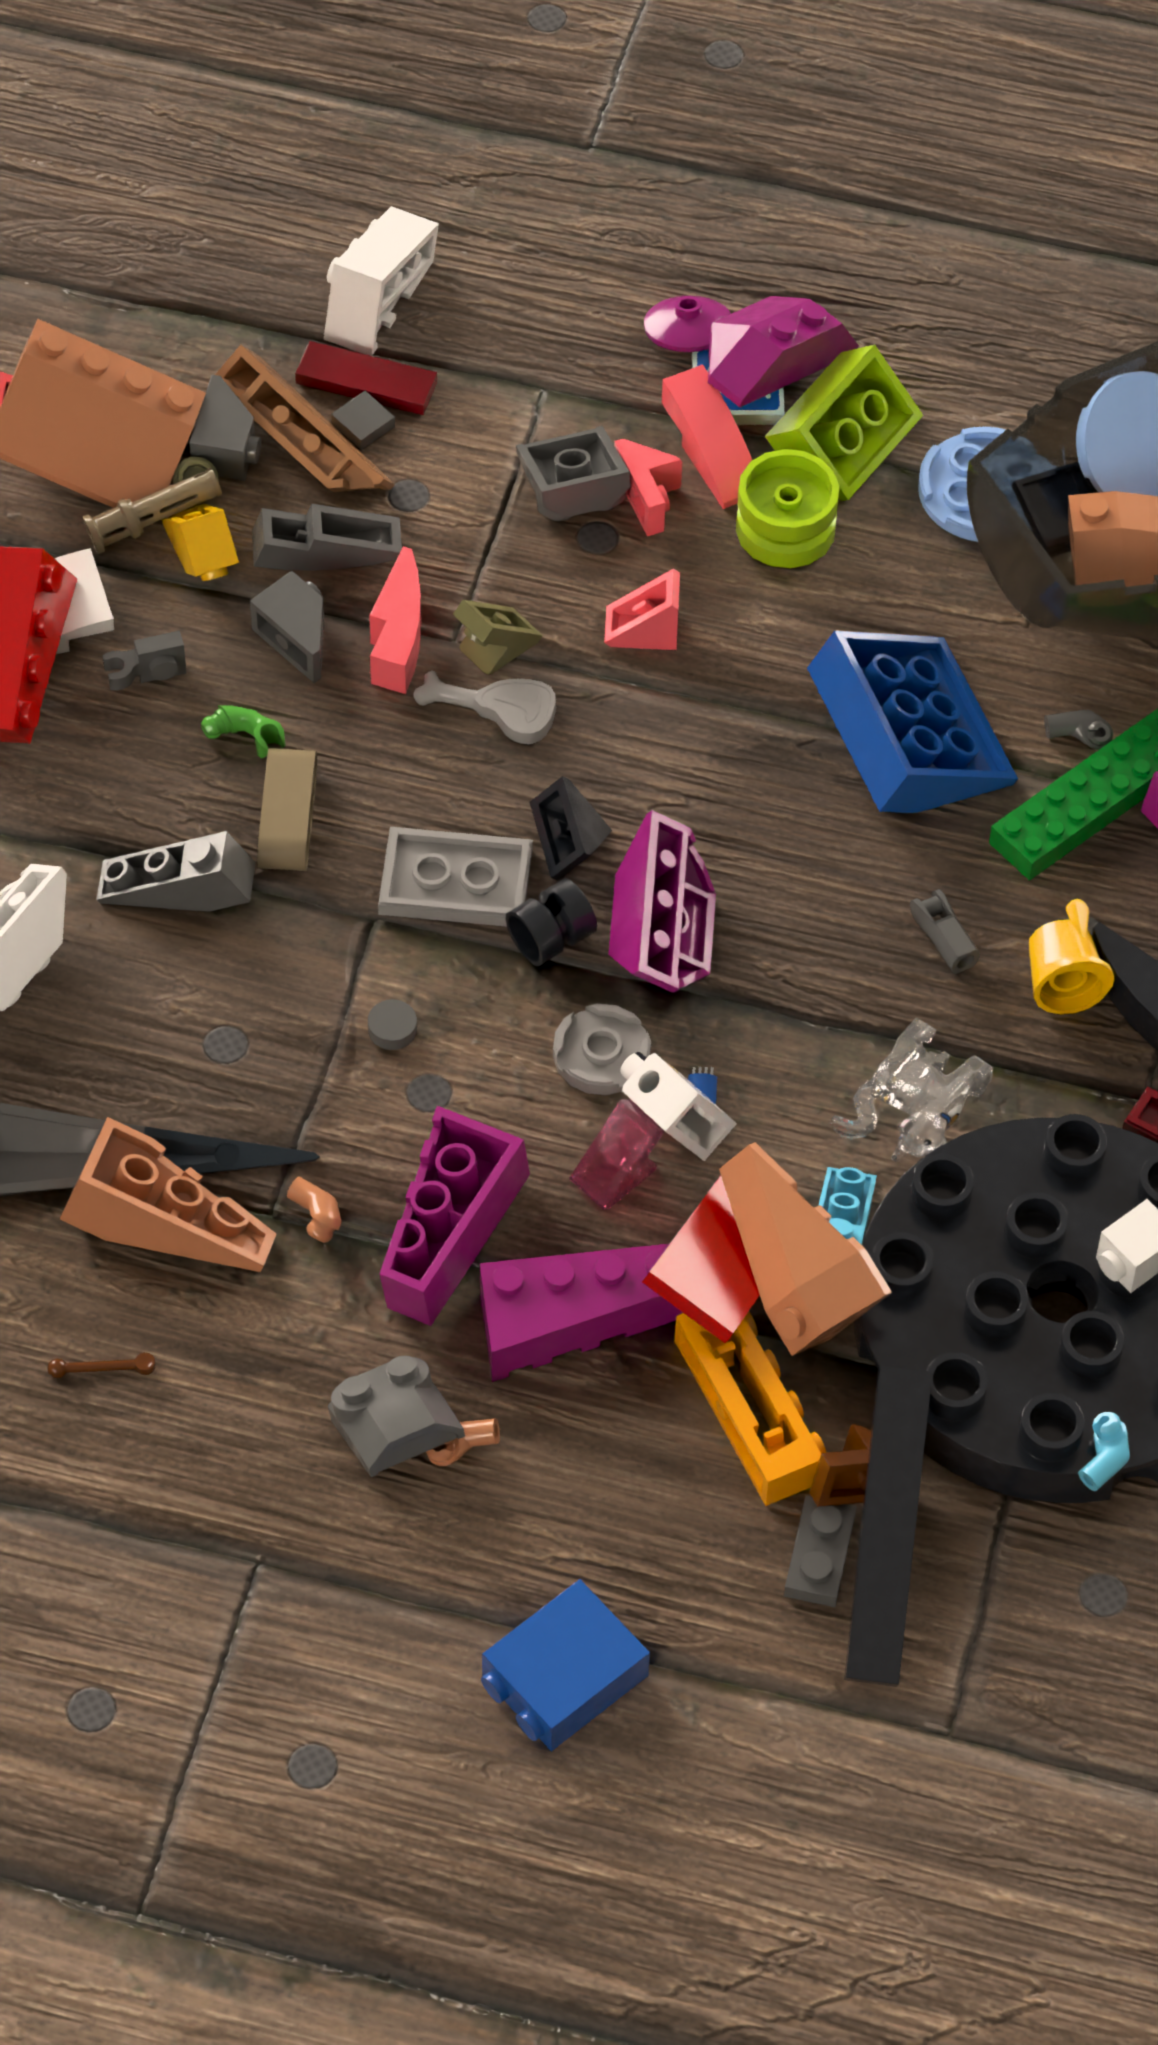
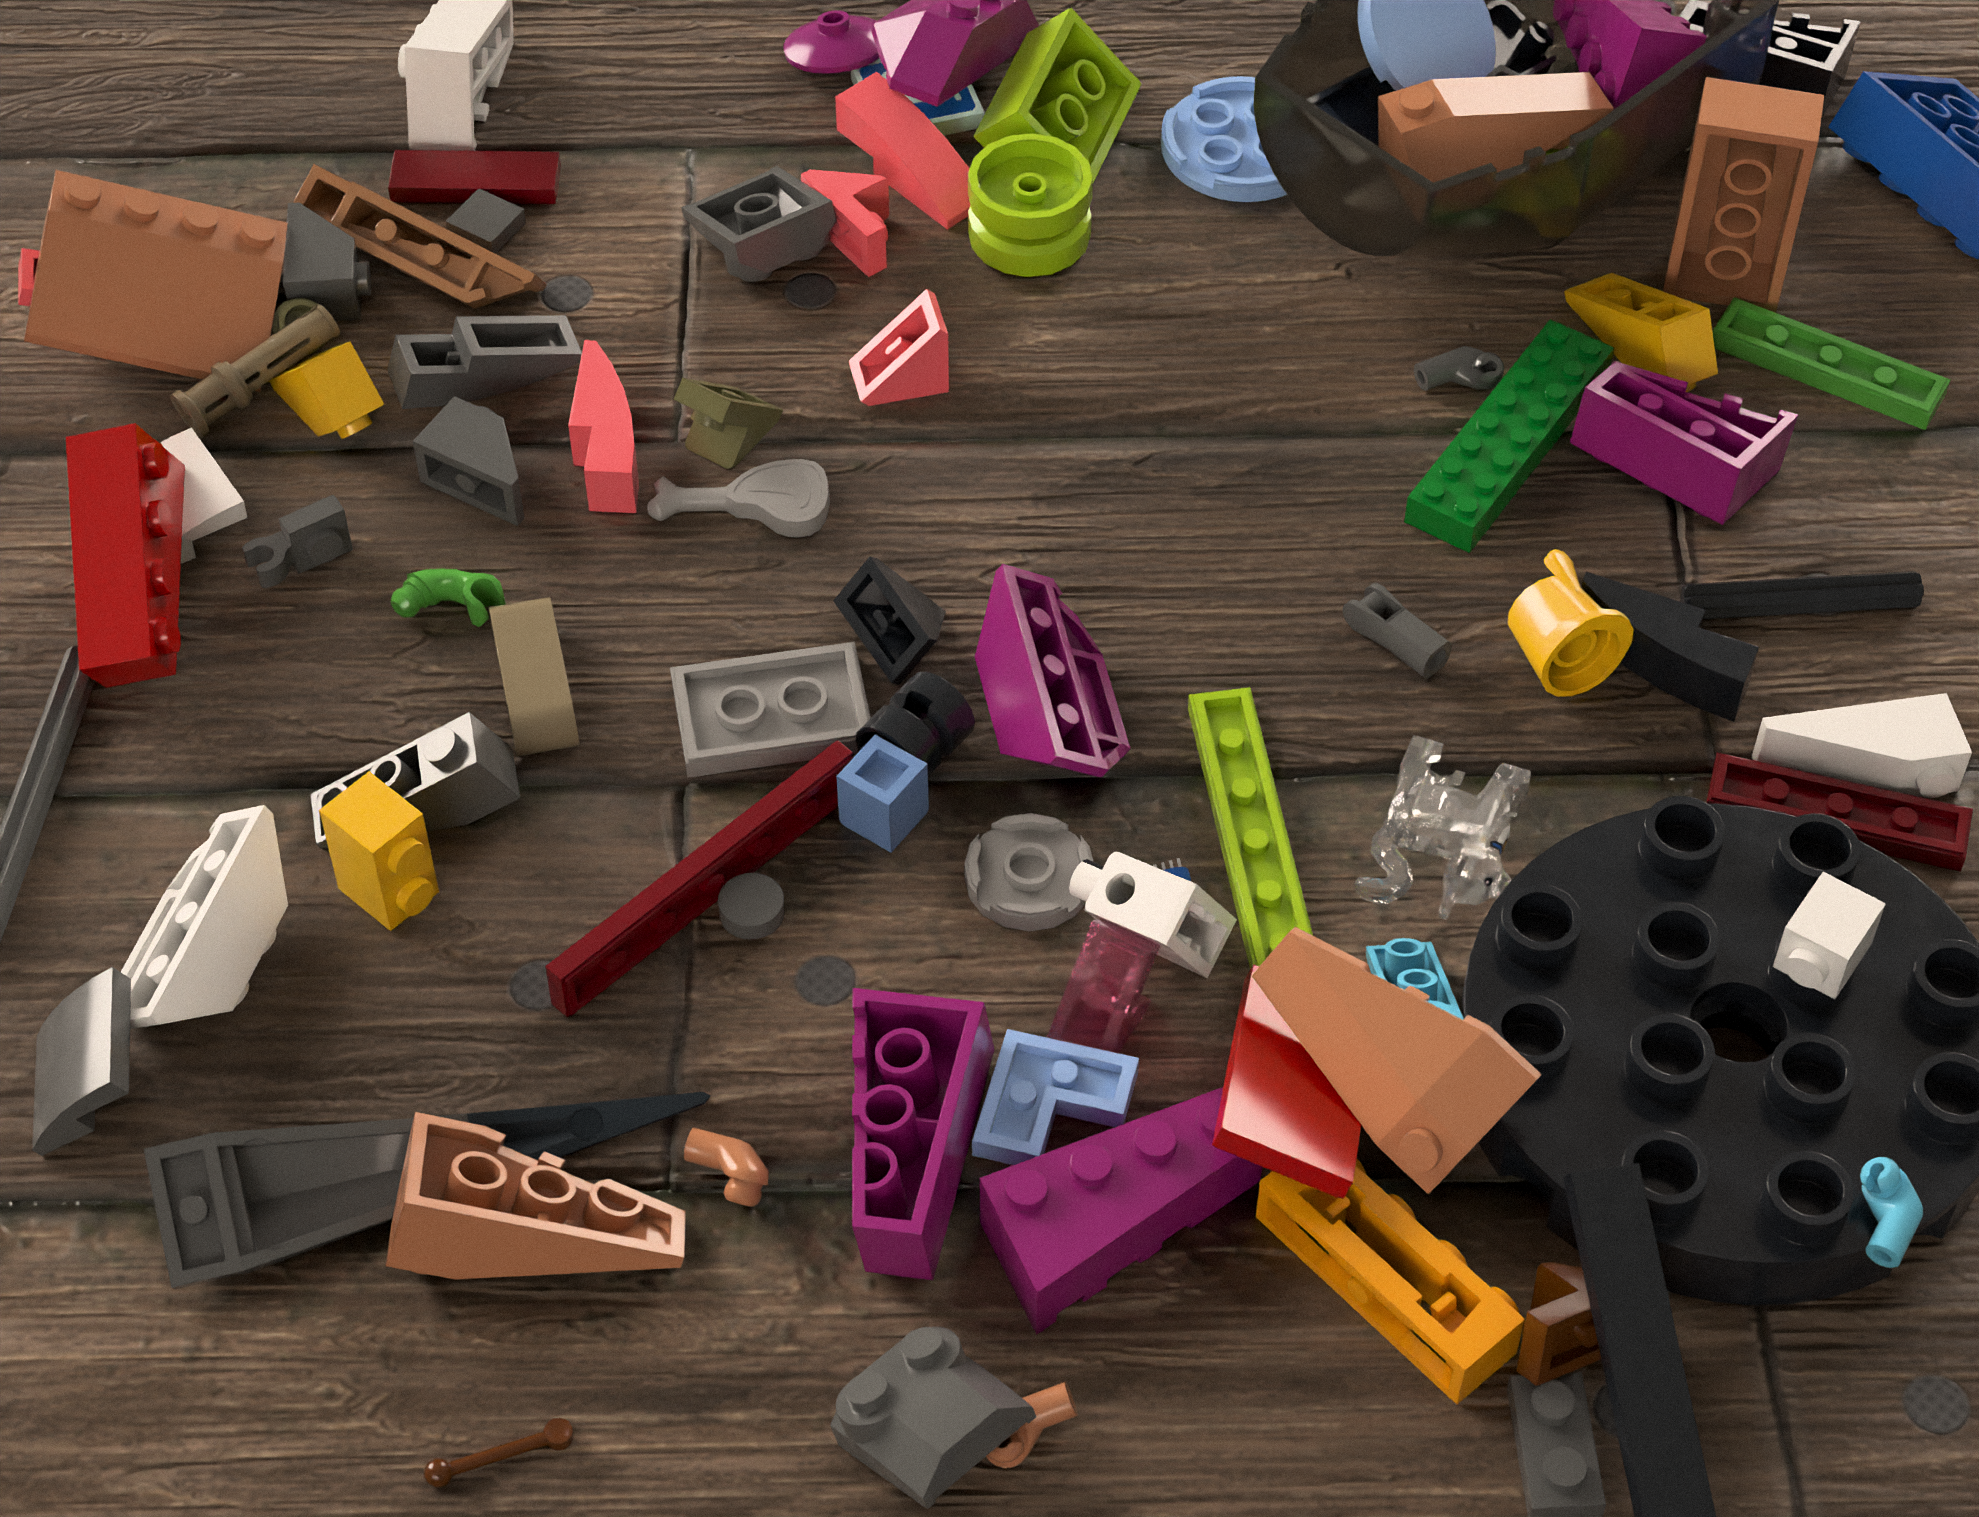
camera: 15 degrees left, 5 degrees down
blue slope [807,631,1018,813] -> none
none -> yellow brick [319,771,439,931]
none -> dark red tile [545,740,853,1017]
none -> medium blue panel [836,735,929,853]
none -> light blue plate [972,1029,1139,1165]
none -> lime tile [1188,687,1313,969]

